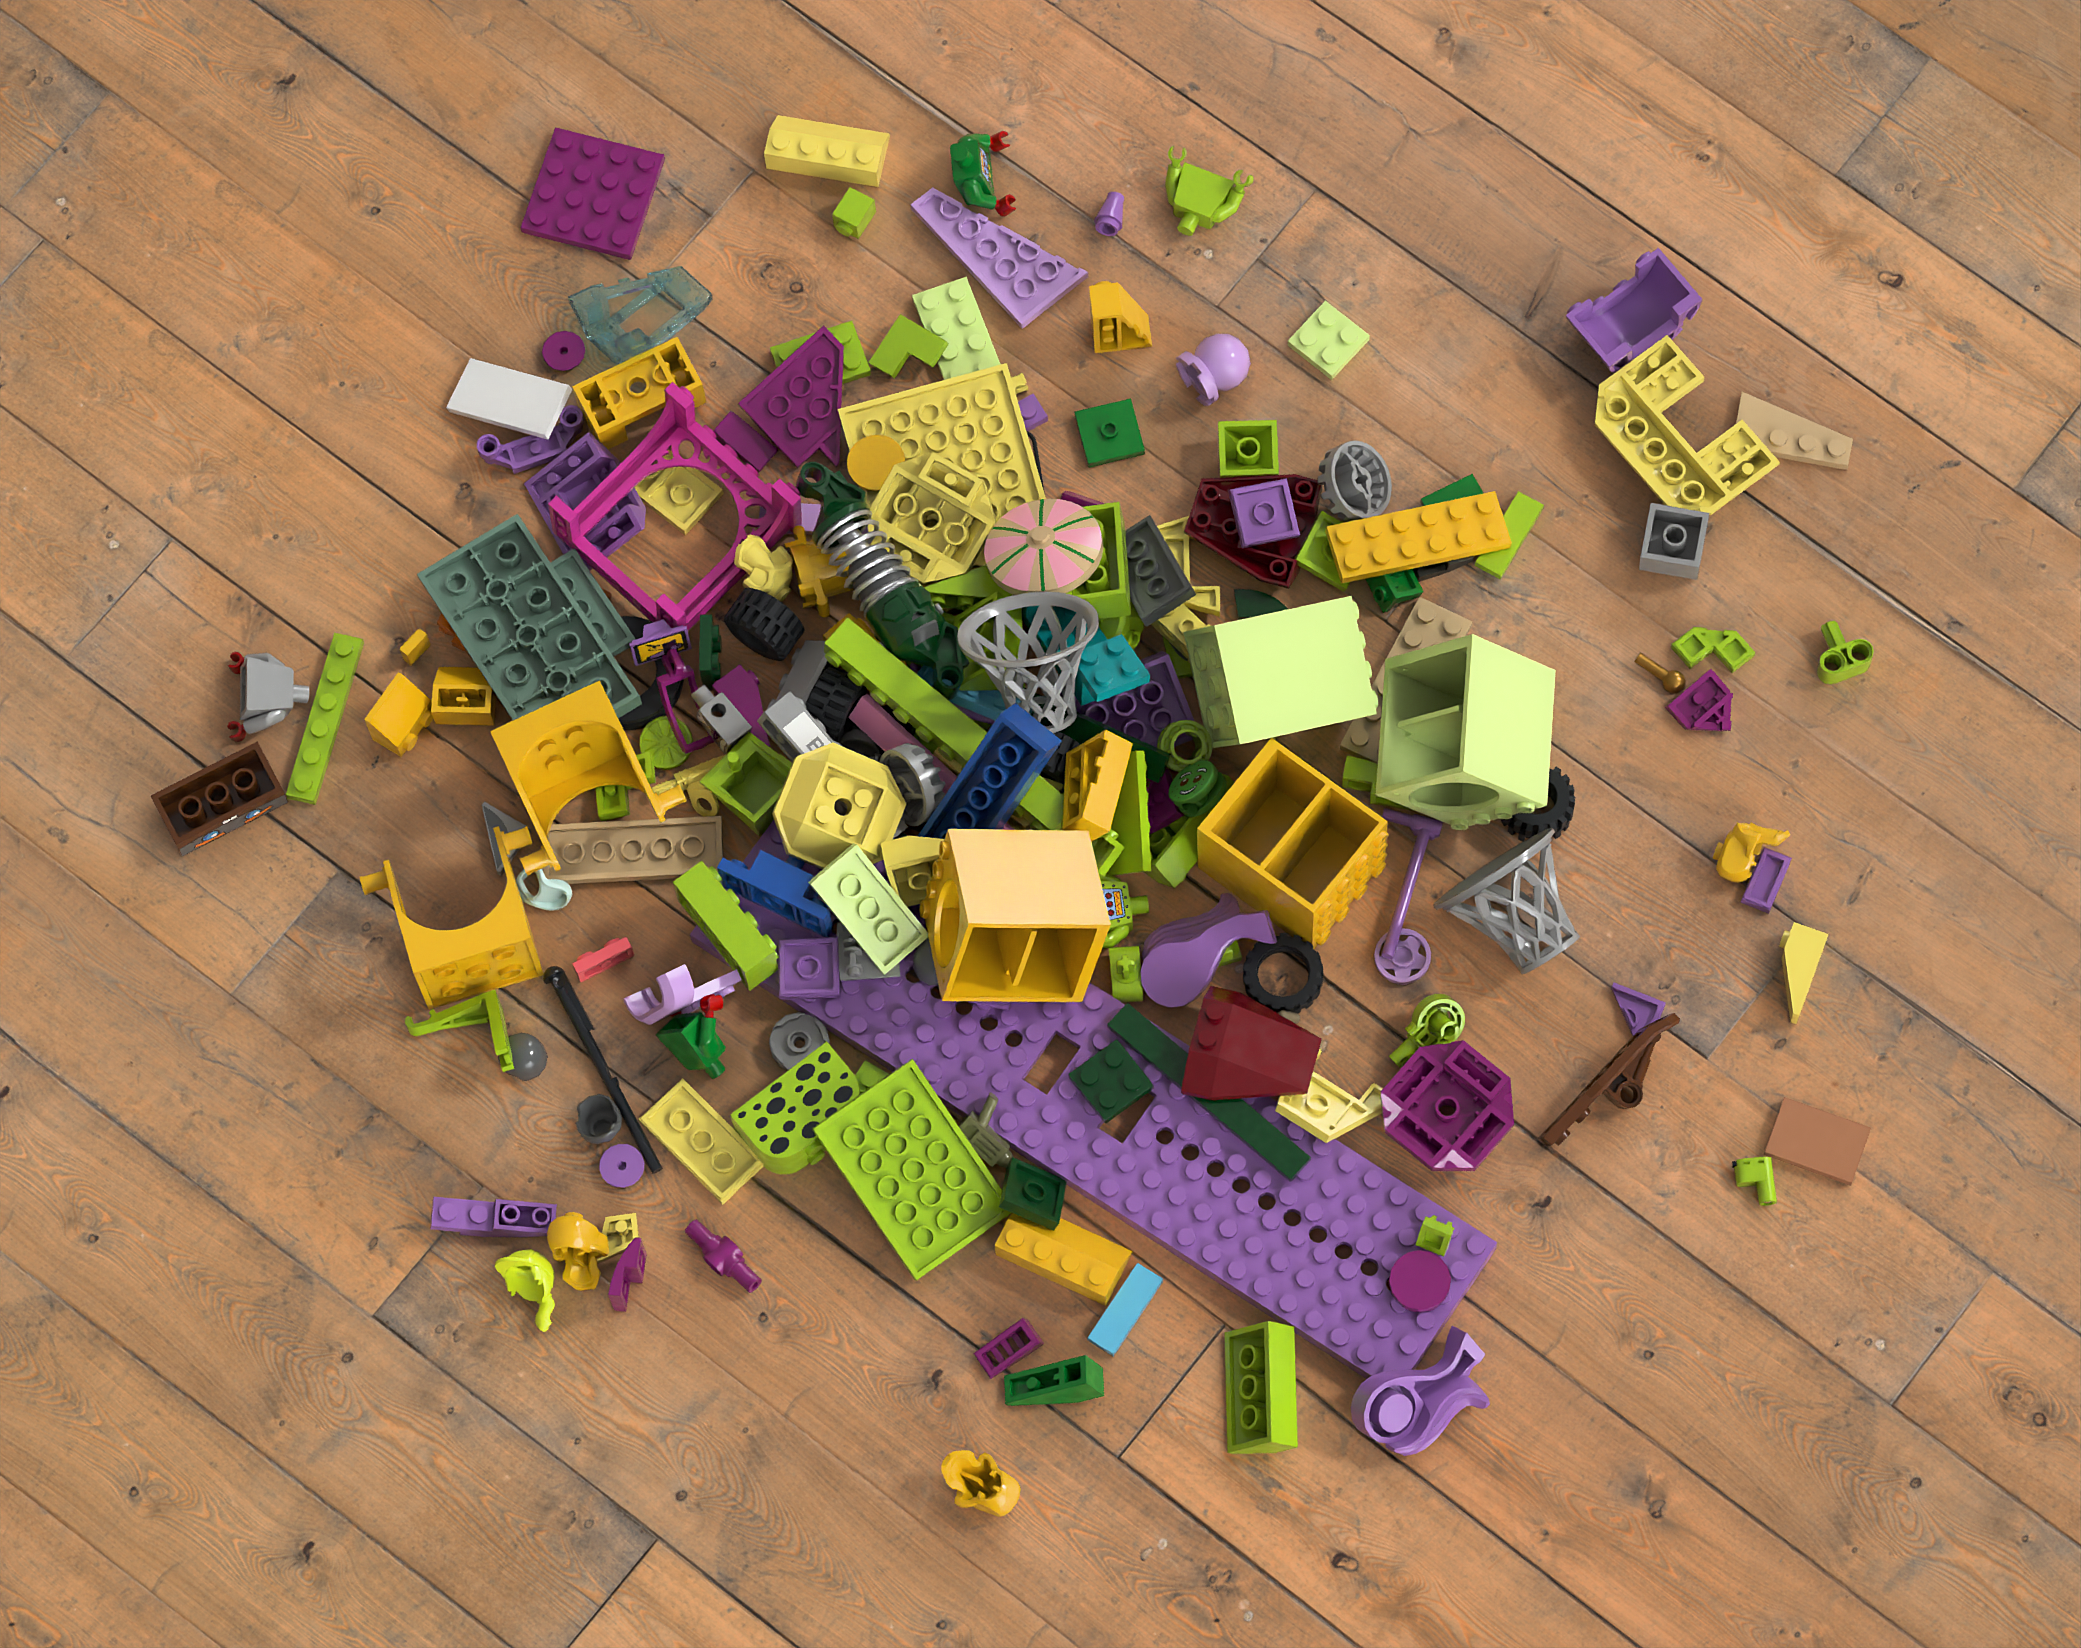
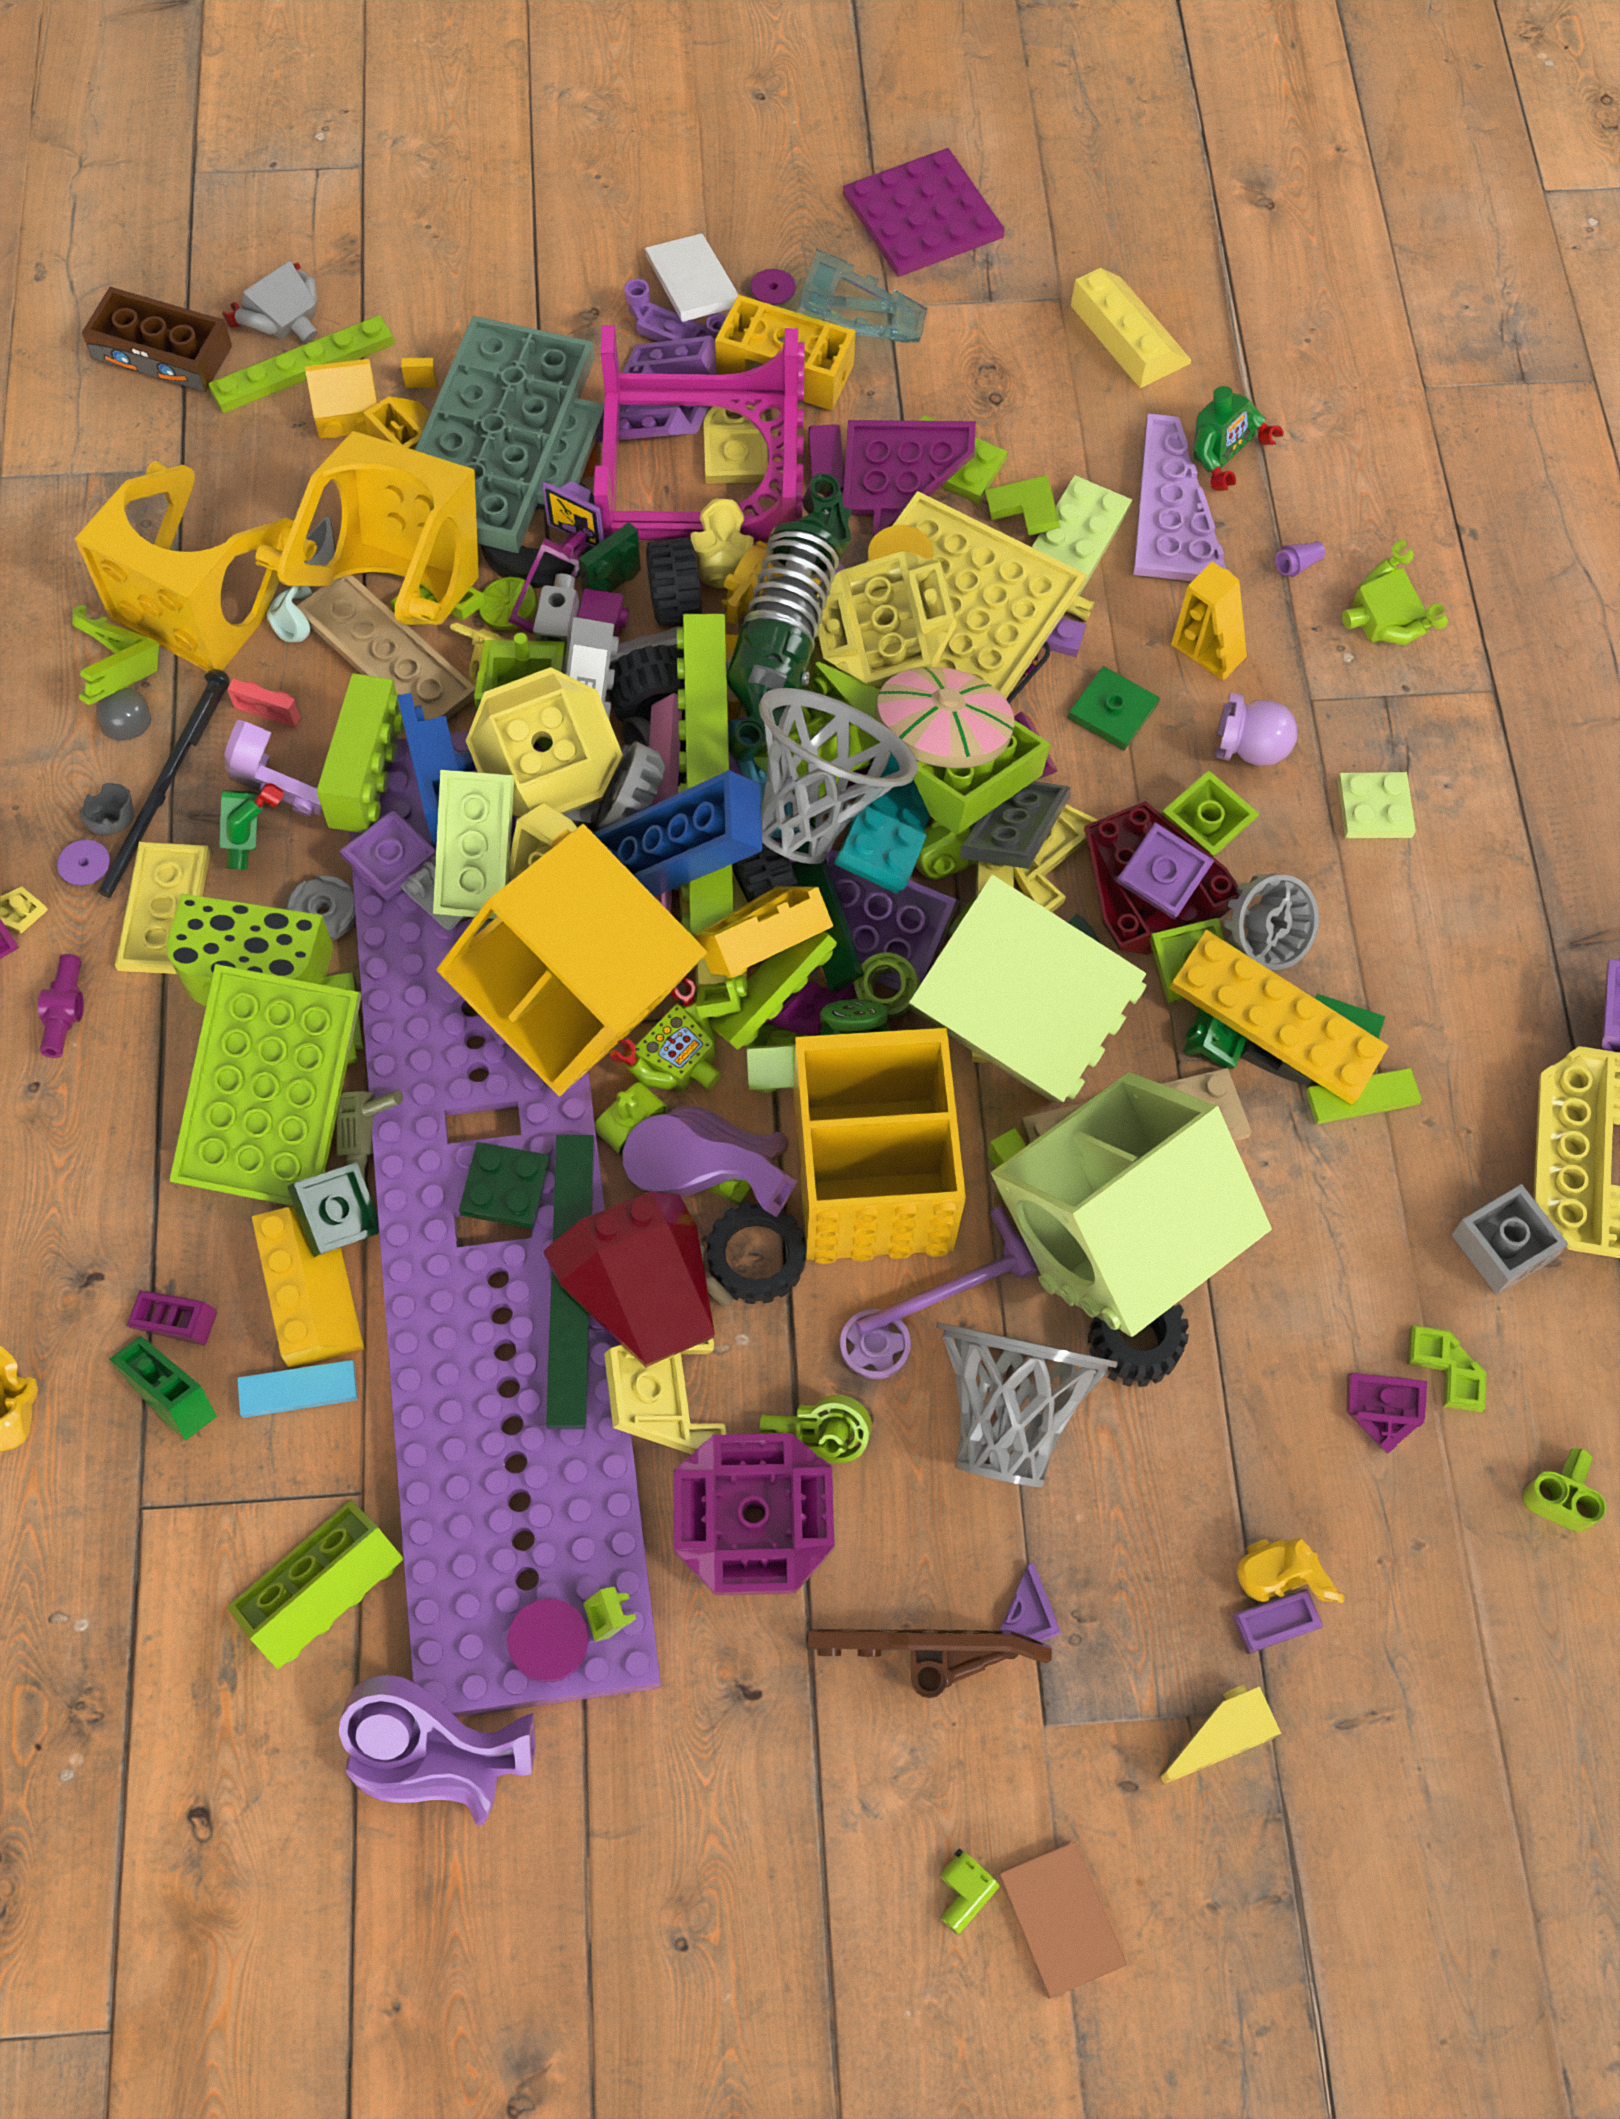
camera: 40 degrees right, 5 degrees down
lime brick [832,187,876,239] -> none
pearl gold bar [1634,652,1686,694] -> none

